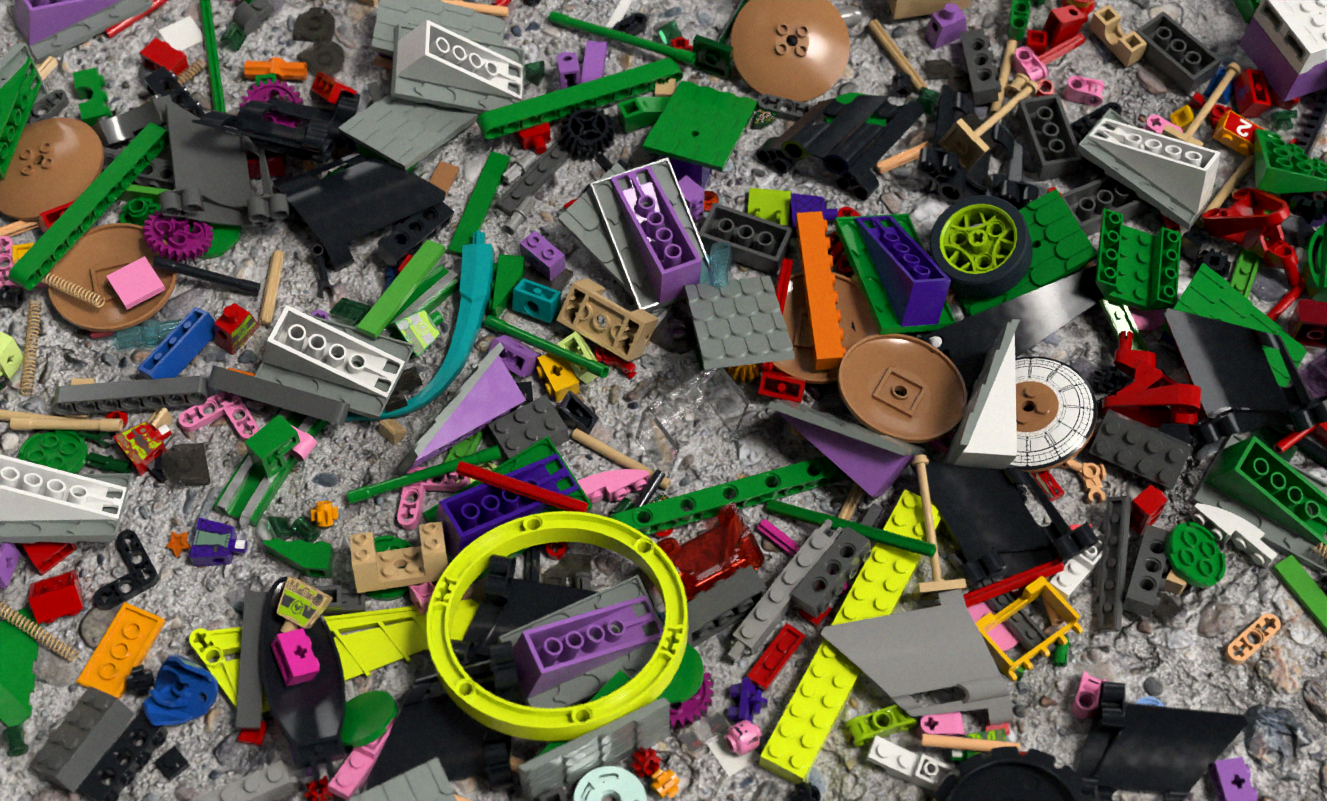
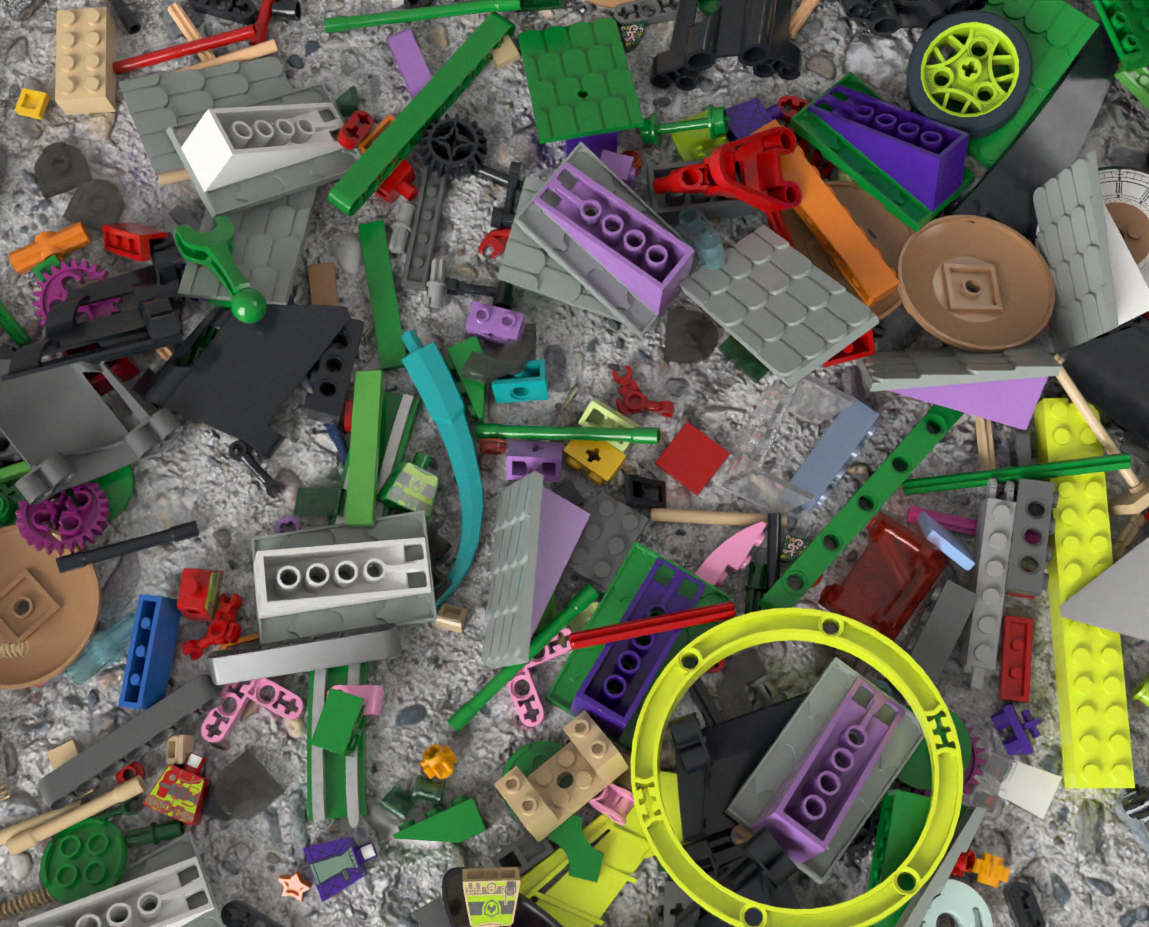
camera: 25 degrees left, 15 degrees up
bright pink tile [106,256,166,310] -> none
tan axle [259,250,285,326] -> none
medium lavender torso [556,51,581,90] -> none
tan plate [557,278,659,361] -> none
green slope [617,97,671,133] -> none
bright pink head [724,720,762,756] -> none
none -> green piece [175,214,267,323]
none -> red piece [181,593,243,661]
none -> red beam [337,110,374,150]
none -> black brick [446,278,514,310]
none -> clear smoke tile [461,339,533,384]
none -> clear red tile [479,438,507,455]
none -> green tile [548,815,604,883]
none -> green piece [639,104,731,147]
none -> red connector [653,126,802,212]
none -> red tile [655,422,730,497]
none -> sand blue brick [782,396,879,513]
none -> light blue tile [916,511,975,571]

